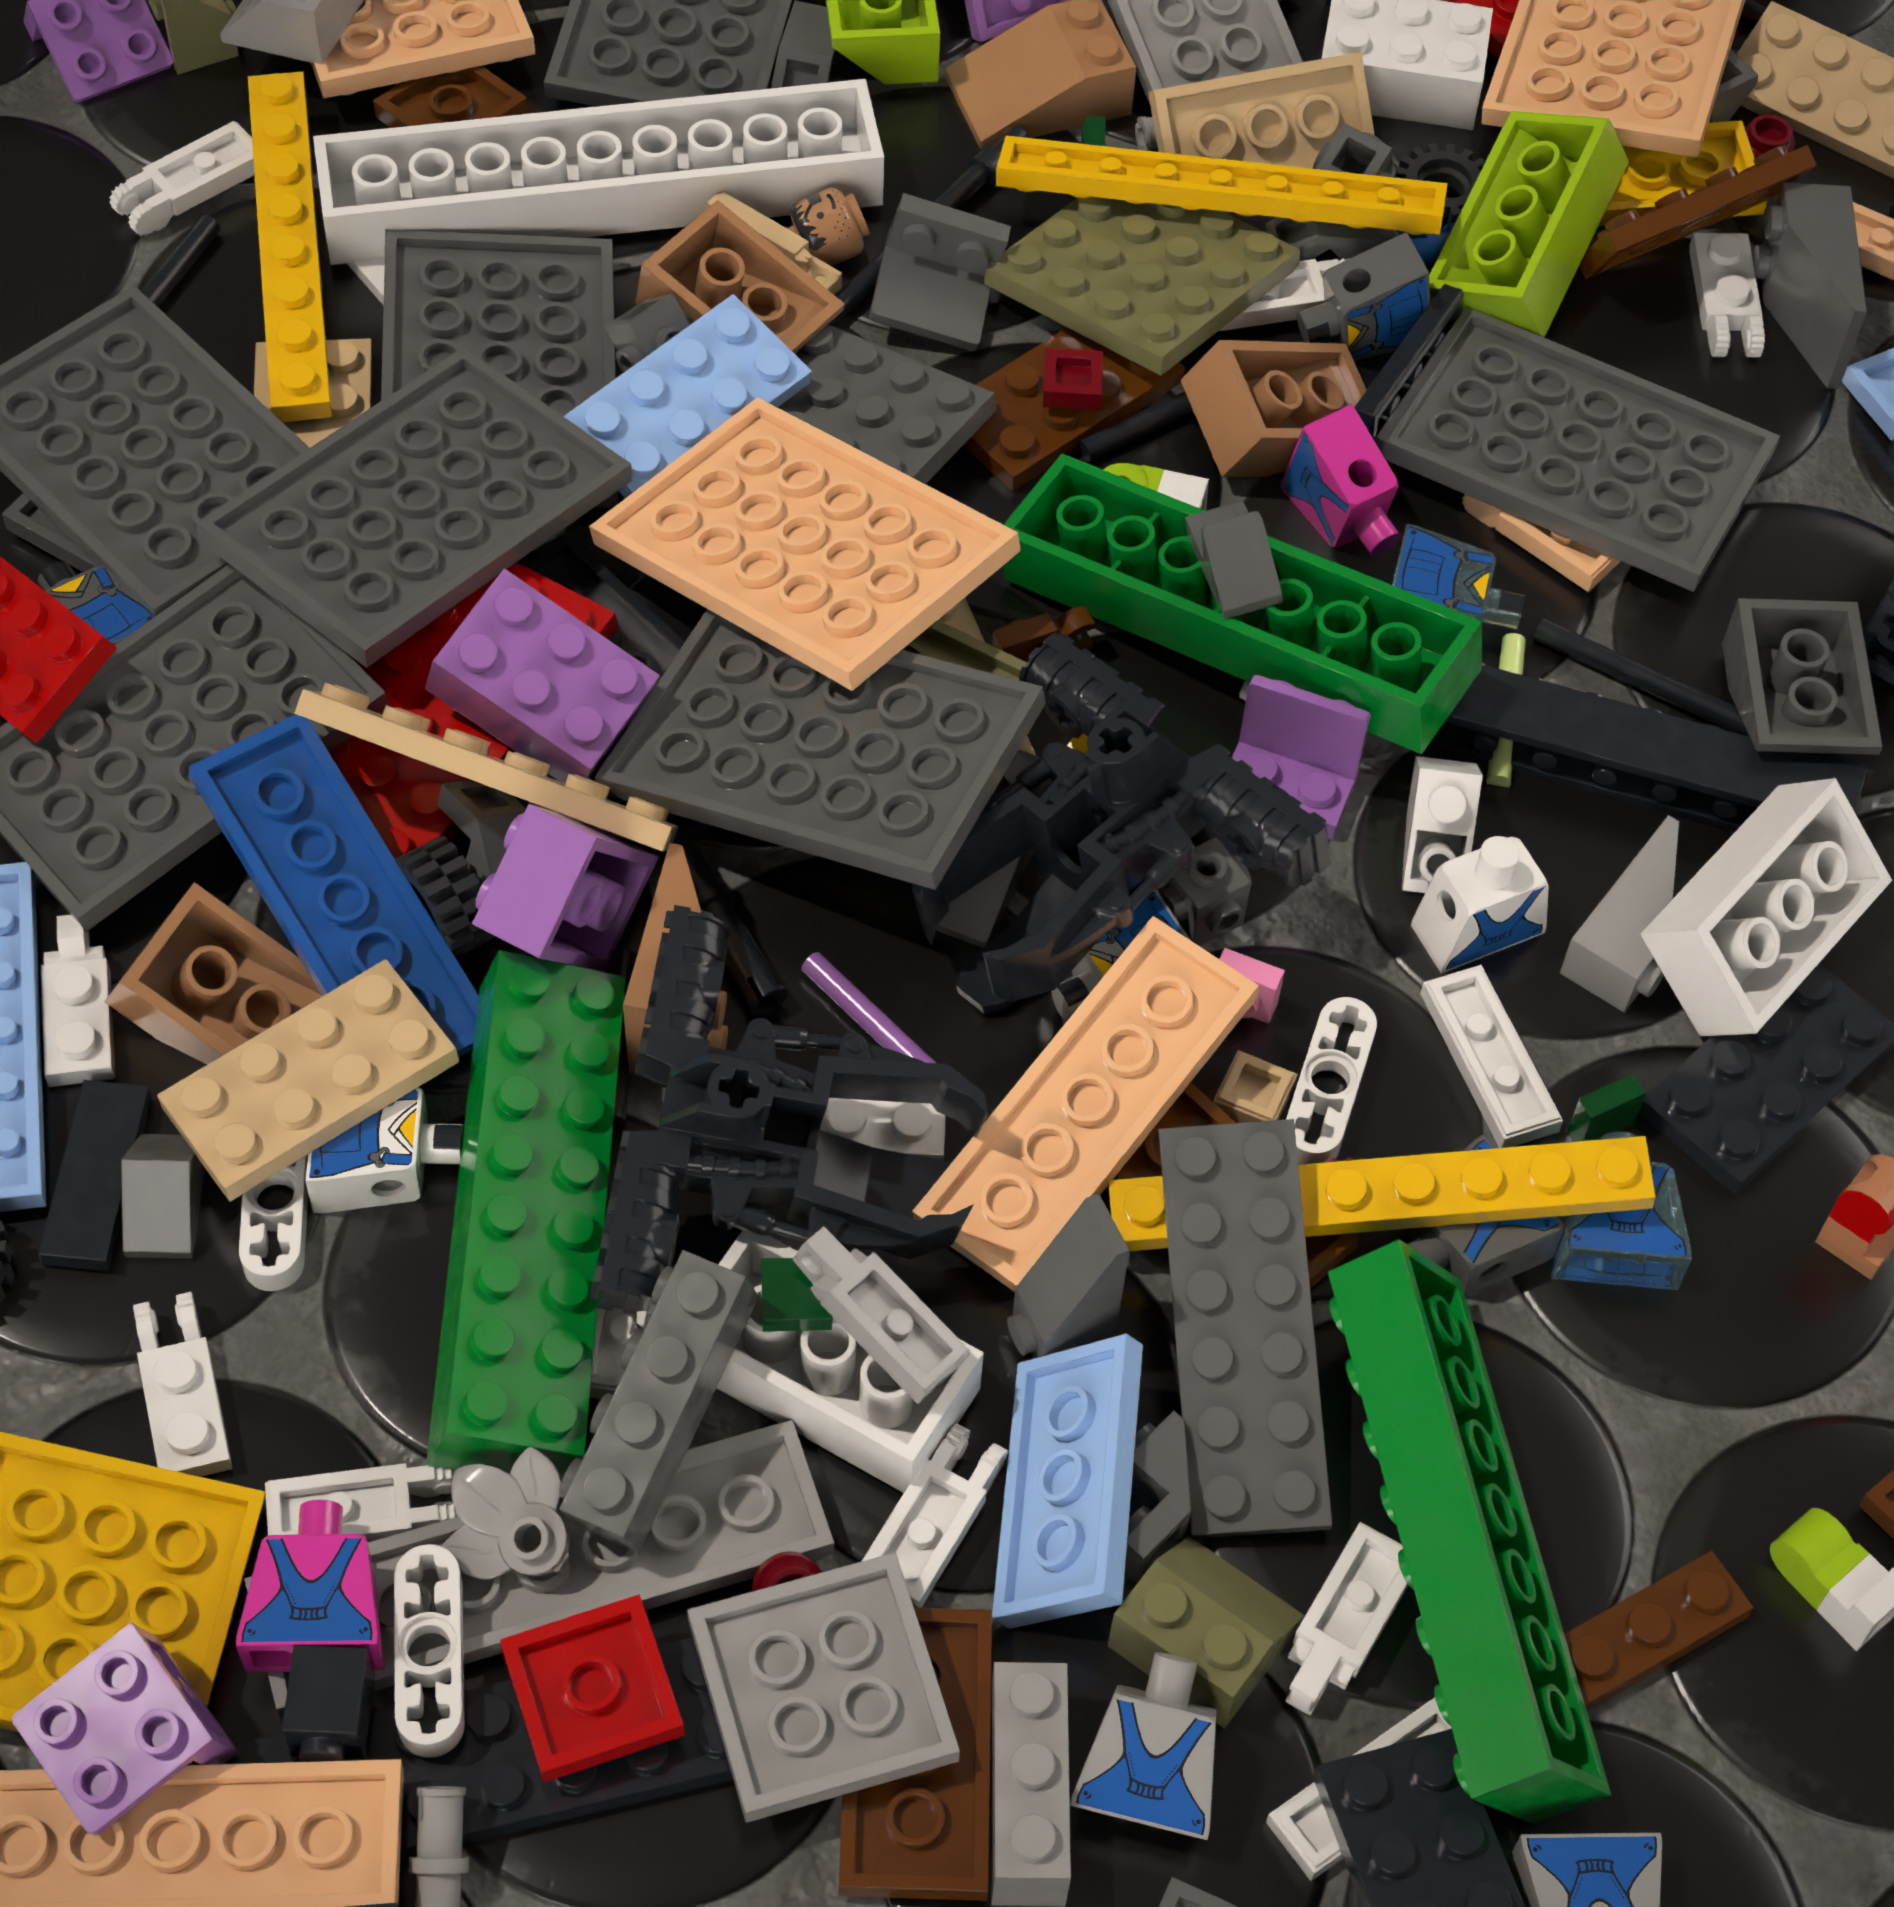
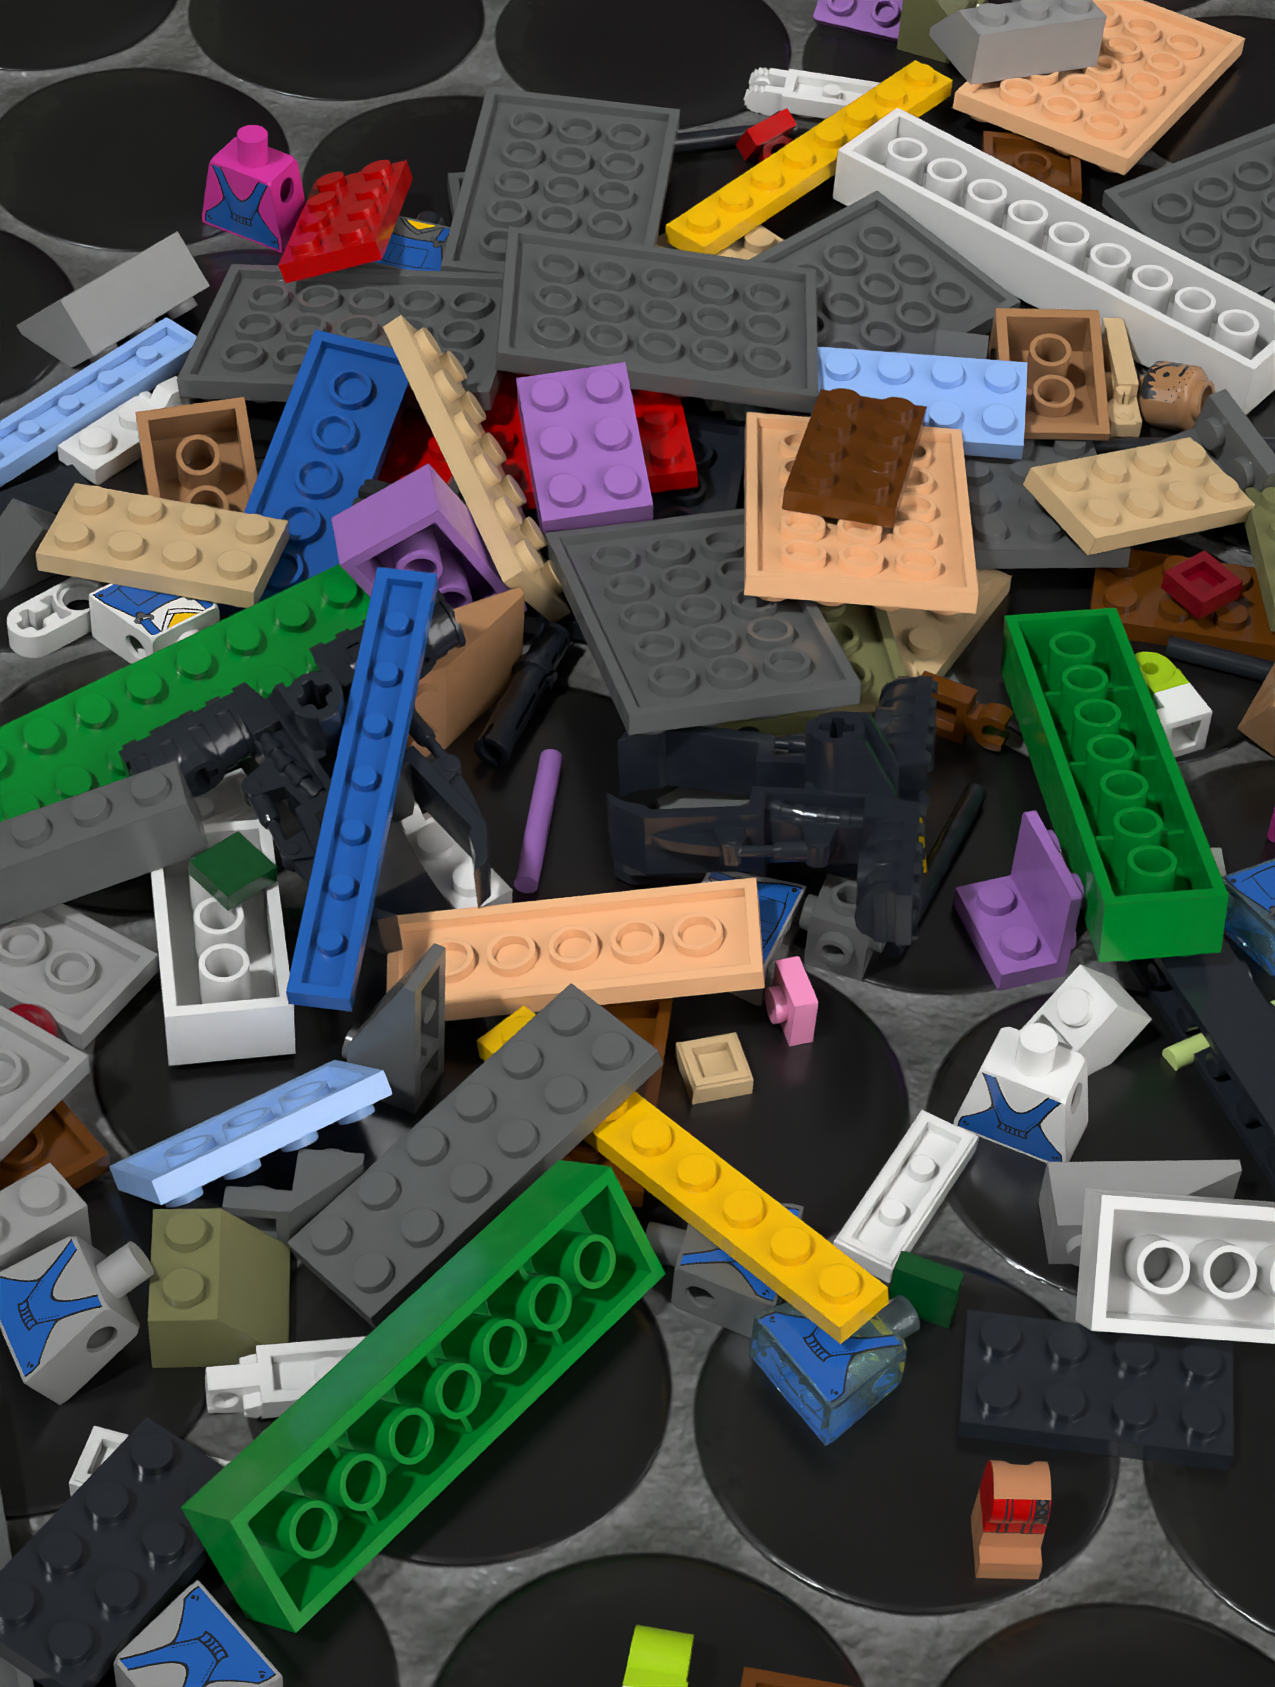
camera: 50 degrees right, 10 degrees down
light grey hinge [793,1226,971,1404] -> none
white hinge [861,1423,1008,1608] -> none
dark grey slope [1185,501,1283,620] -> none
white beam [1286,997,1377,1165] -> none
reddish brown plate [1564,1550,1754,1711] -> none
none -> blue plate [286,567,438,1012]
none -> red tile [736,108,797,163]
none -> reddish brown plate [782,388,927,528]
none -> tan plate [1023,437,1255,555]

